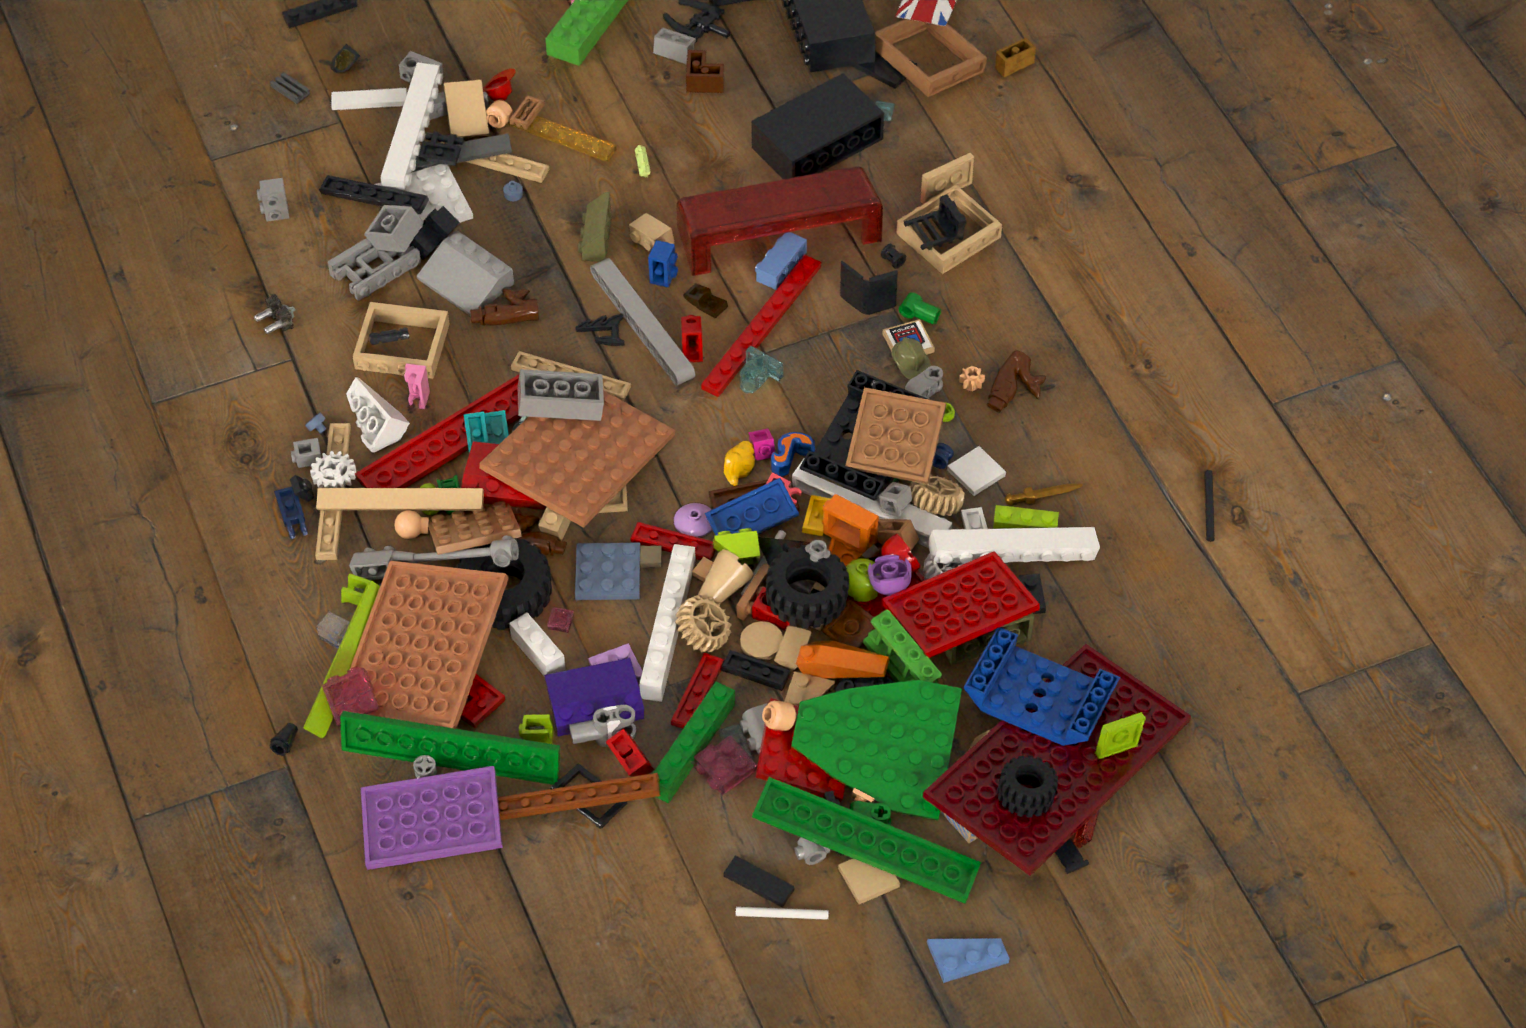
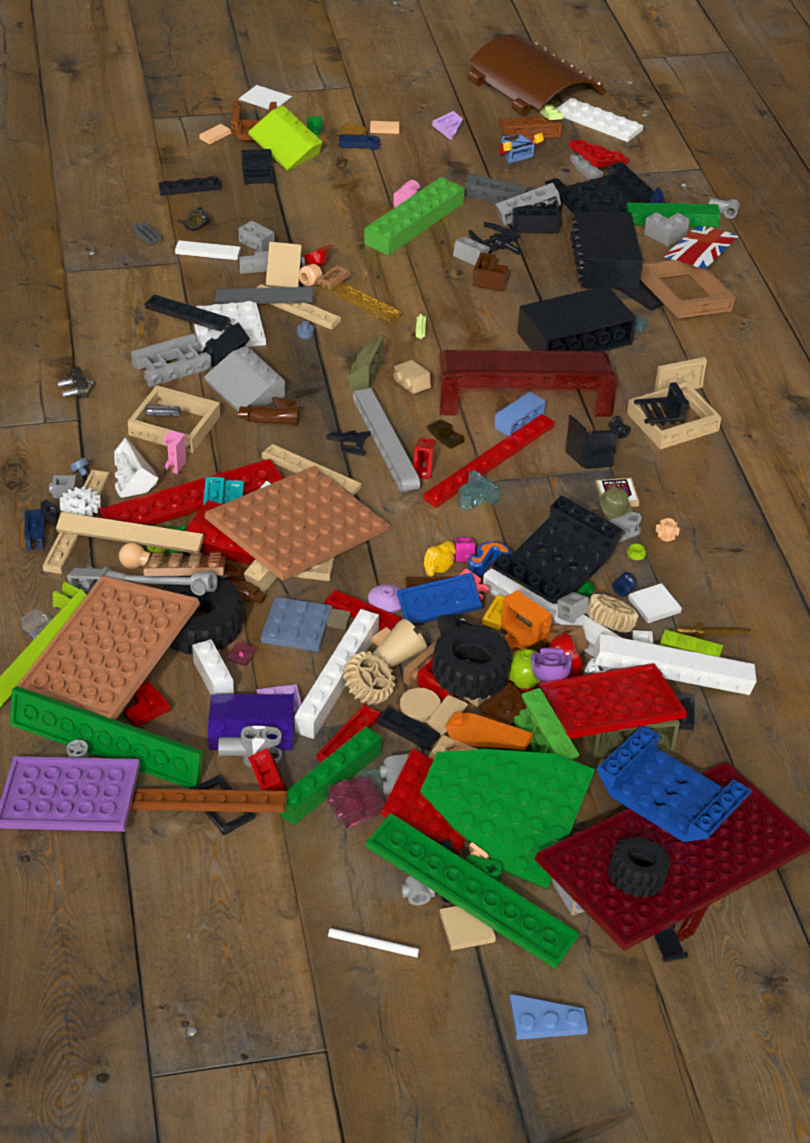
camera: 10 degrees right, 10 degrees down
light grey brick [257,178,290,222] -> none
clear pink plate [322,667,380,726] -> none
light grey brick [364,205,424,252] -> none
white brick [381,62,443,191] -> none
black plate [418,131,464,166] -> none
light grey brick [518,369,604,421] -> none
lime window [519,714,554,744] -> none
blue brick [648,240,678,288] -> none
lime slope [713,528,760,565] -> none
black tile [723,855,794,908] -> none
light nougat head [762,701,797,731] -> none
light grey plate [805,540,830,562] -> none
medium nougat plate [845,387,946,484] -> none
green piece [898,292,941,324] -> none
reddish brown piece [987,350,1046,412] -> none
pearl gold brick [995,38,1036,77] -> none
lime tile [1095,712,1145,759] -> none

